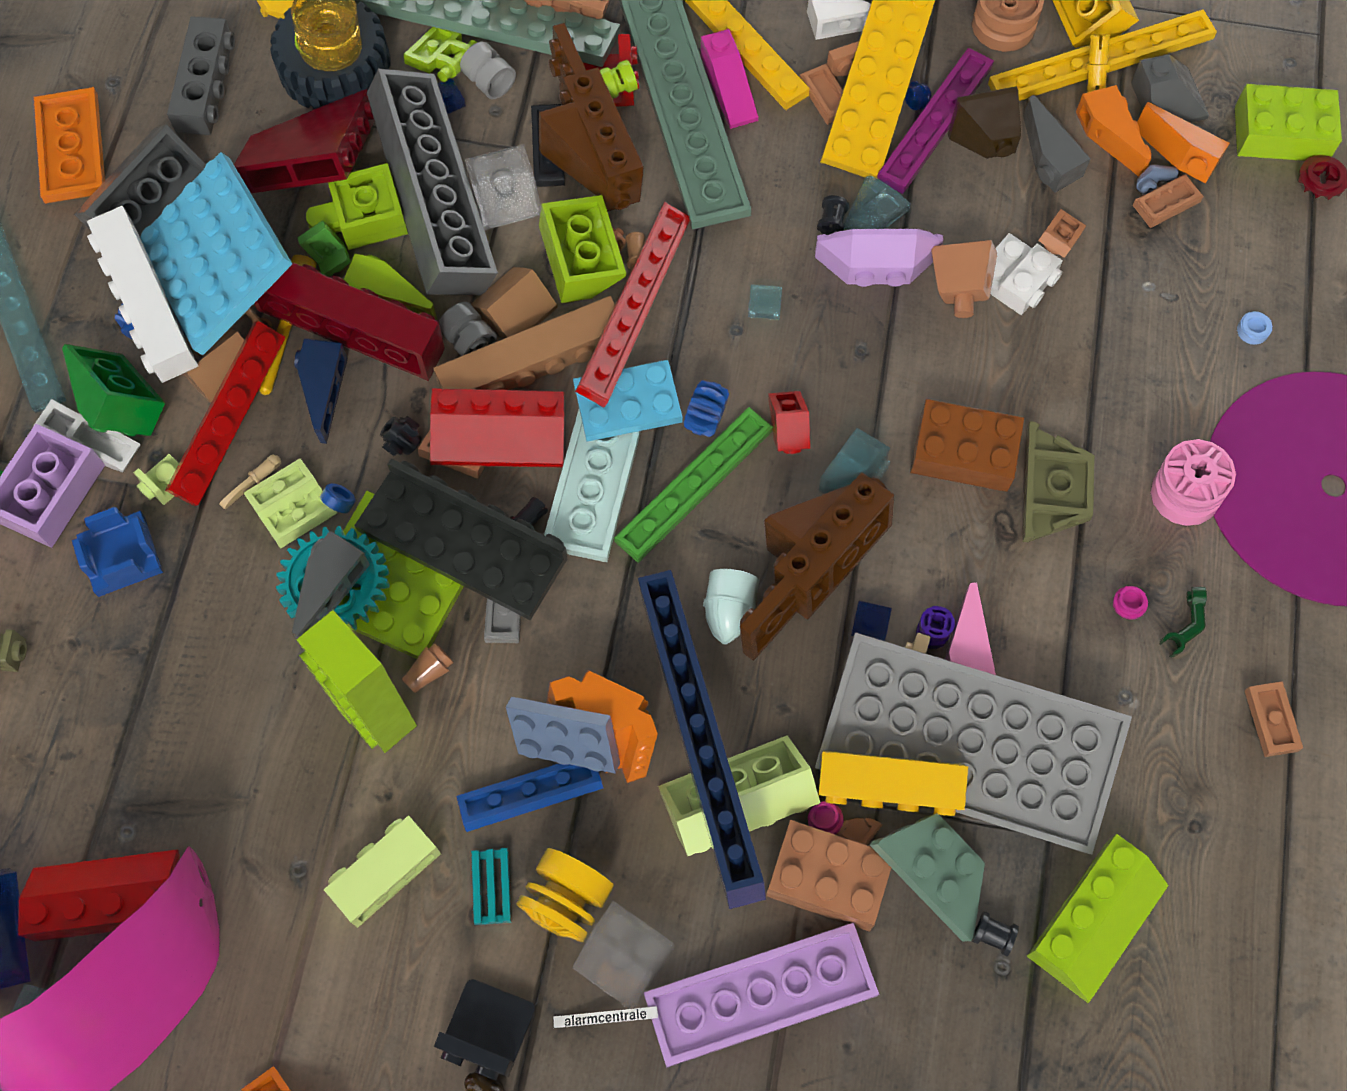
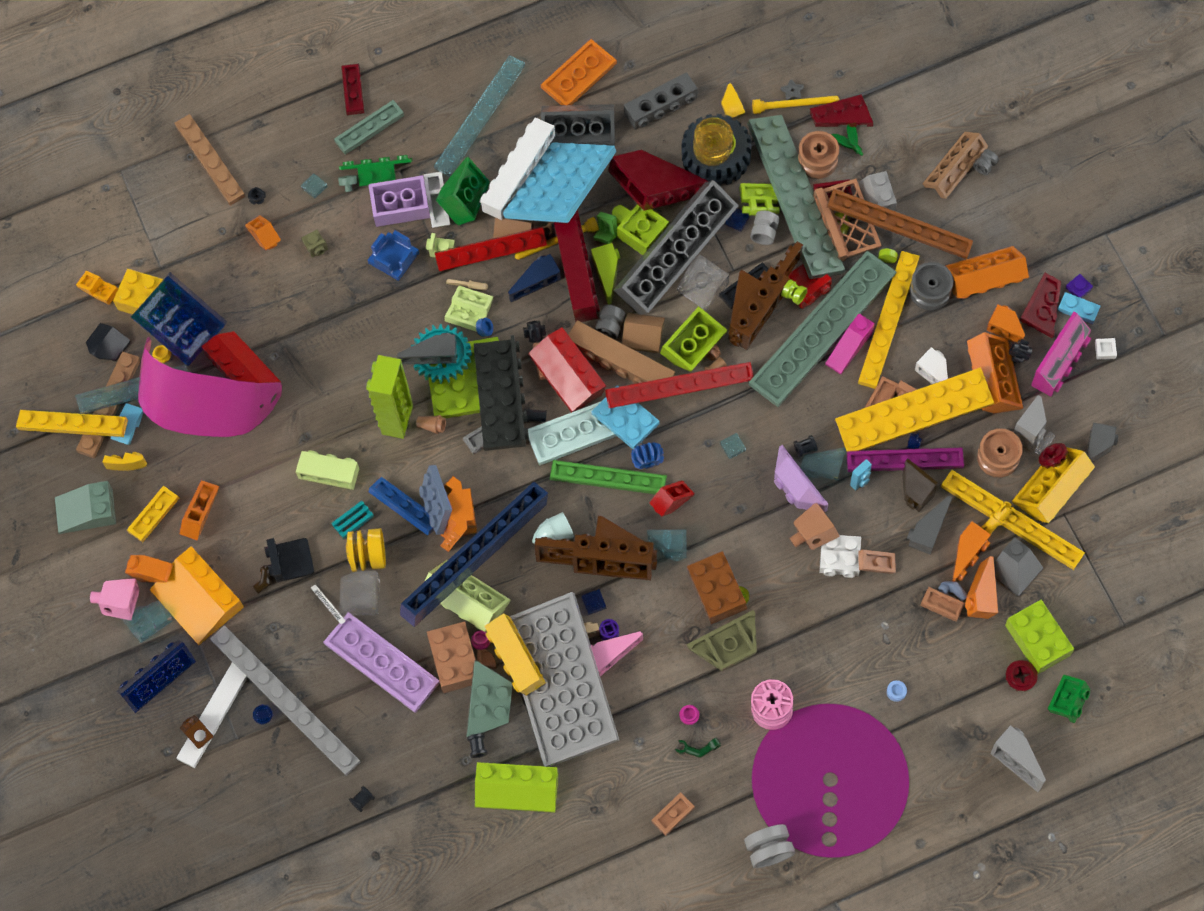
camera: 60 degrees right, 0 degrees up
none -> medium azure plate [850,459,872,491]

